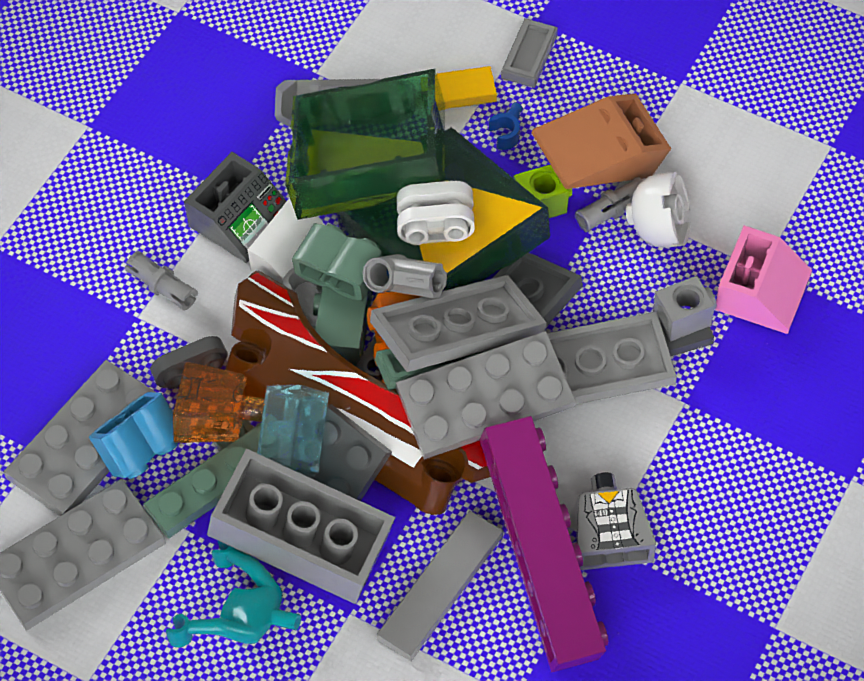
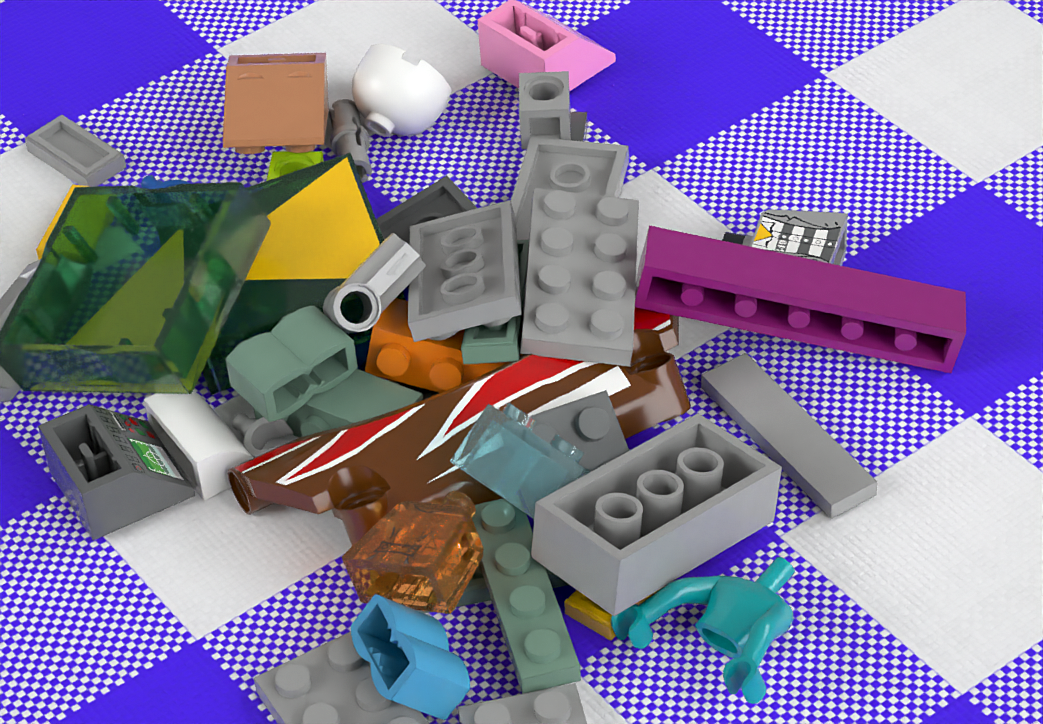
camera: 65 degrees left, 15 degrees down
light grey pin [125,251,198,310] -> none
dark grey plate [150,336,228,389] -> none
white brick [397,181,475,245] -> none

